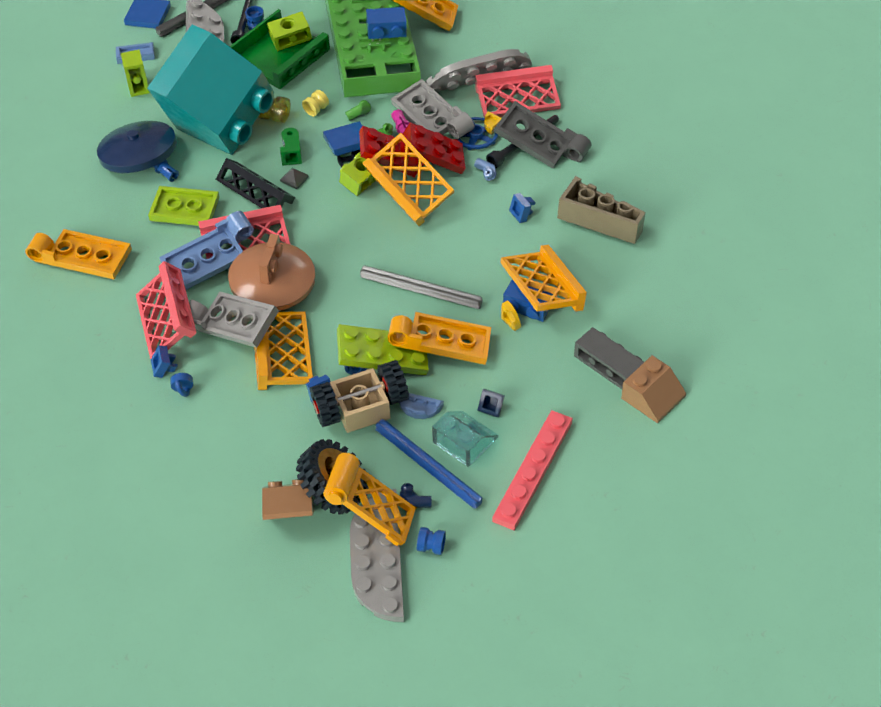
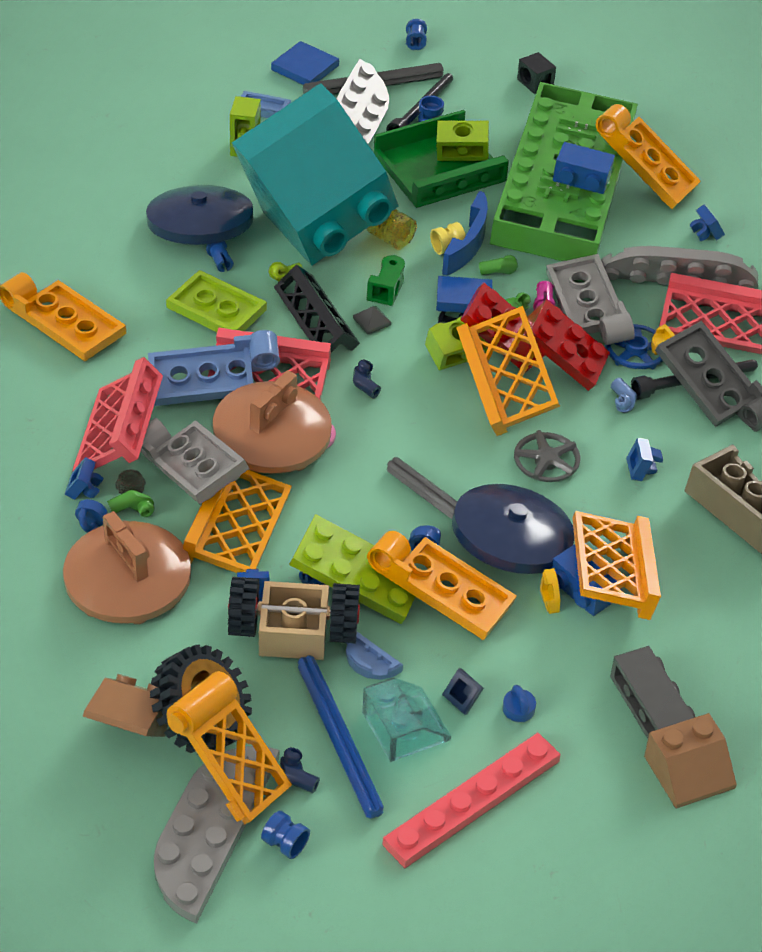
camera: 20 degrees right, 5 degrees down
none -> nougat bracket [63,511,191,624]
none -> bright green arm [107,490,155,517]
none -> clear smoke plate [115,469,146,494]
none -> lime arm [268,261,303,282]
none -> dark blue arm [353,359,381,398]
none -> blue tile [409,525,441,551]
none -> blue slope [442,191,488,276]
none -> dark blue dish [452,484,575,574]
none -> blue tile [502,685,536,722]
none -> dark grey wheel [514,430,580,482]
none -> blue tile [690,204,725,241]

